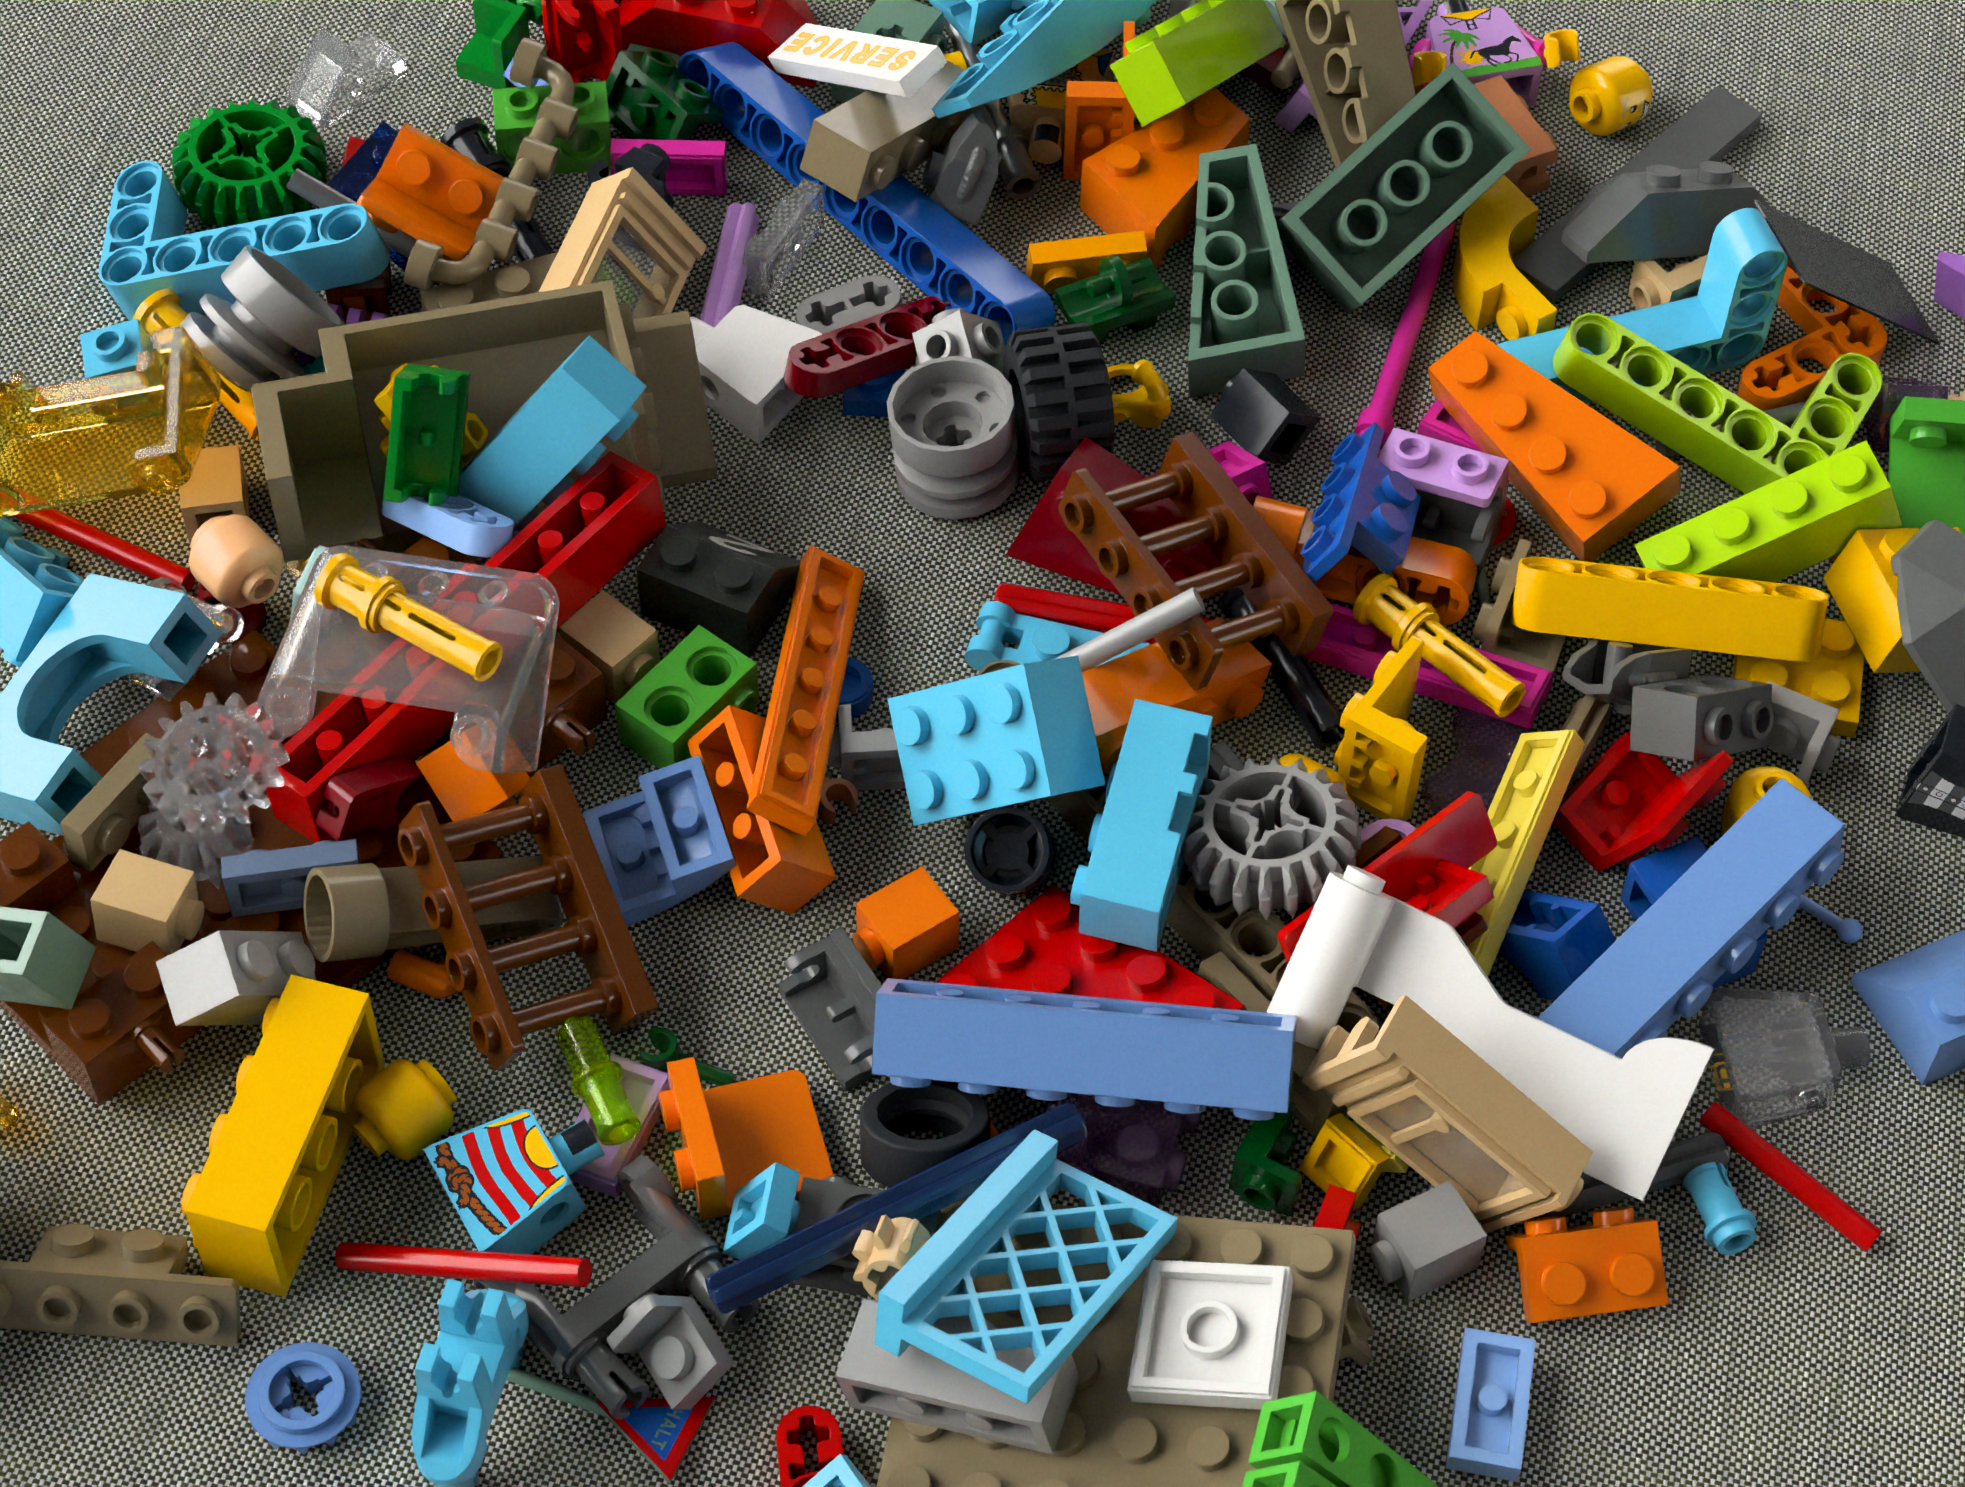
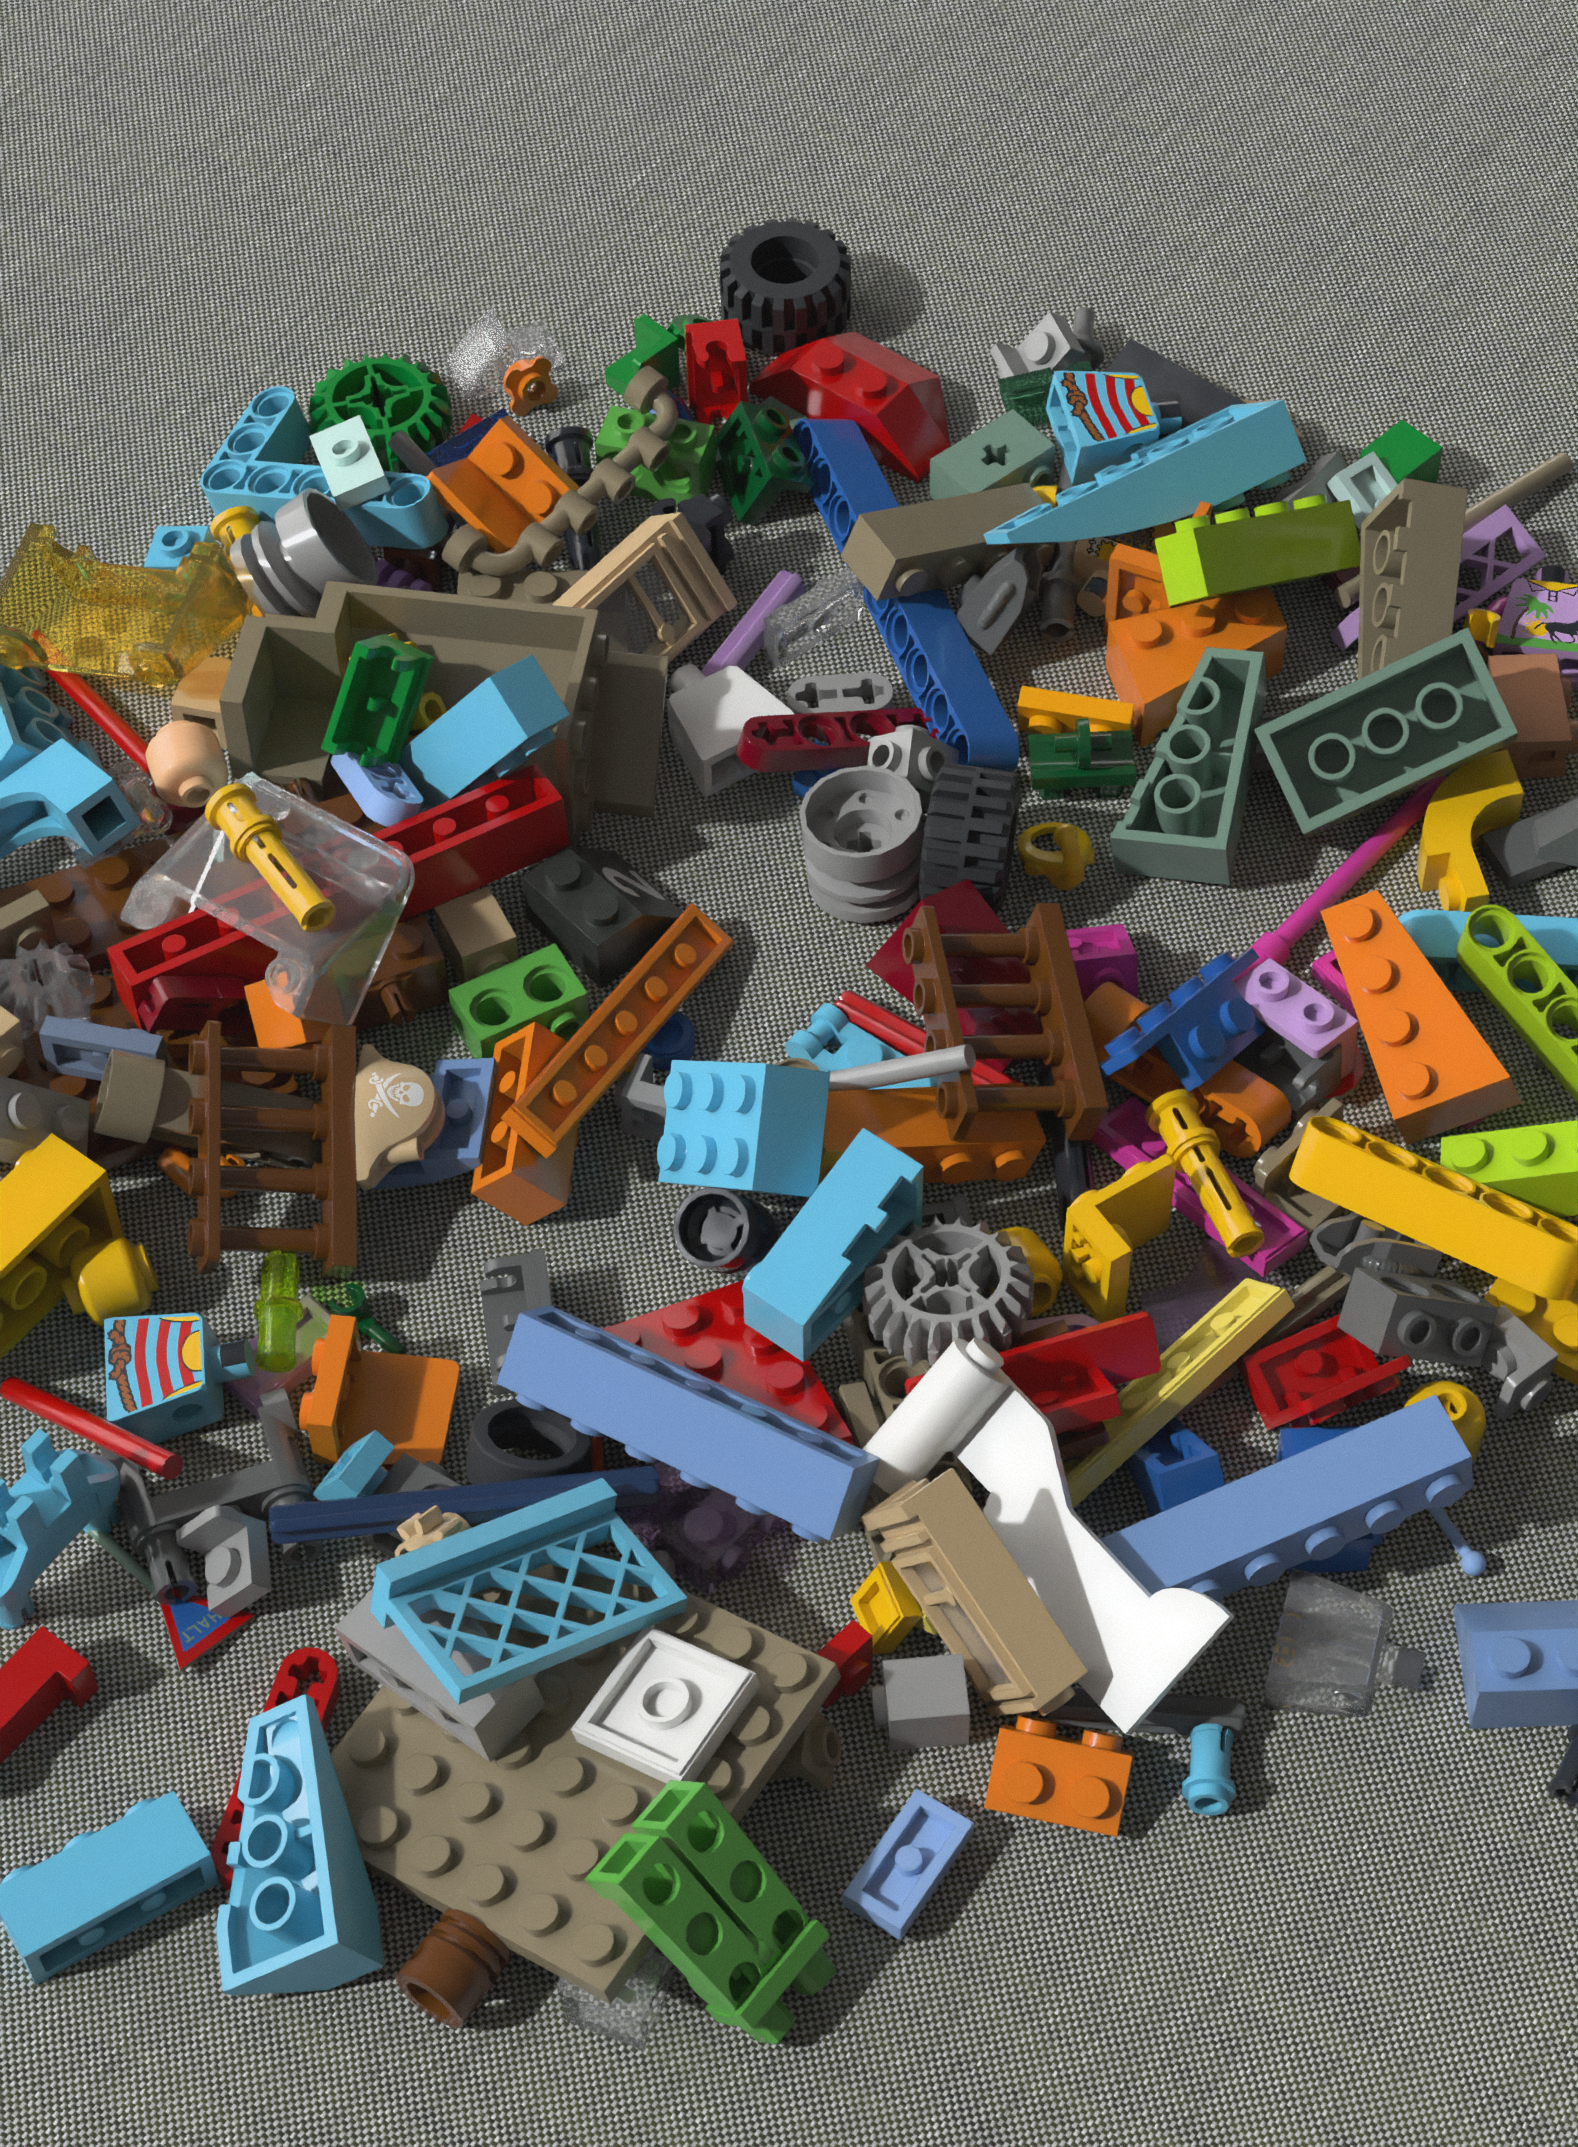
camera: 25 degrees right, 0 degrees up
clear gear [139,692,289,834] -> none
dark pink tile [610,139,728,196] -> none
white tile [768,23,947,98] -> none
nougat hand [818,773,858,824] -> none
orange brick [853,866,959,979] -> none
black brick [1210,368,1321,465] -> none
dark green bracket [1229,1101,1303,1216] -> none
red bar [1699,1101,1882,1253] -> none
none -> light aqua plate [309,415,391,511]
none -> tan hat [355,1044,445,1191]
none -> orange plate [503,356,558,416]

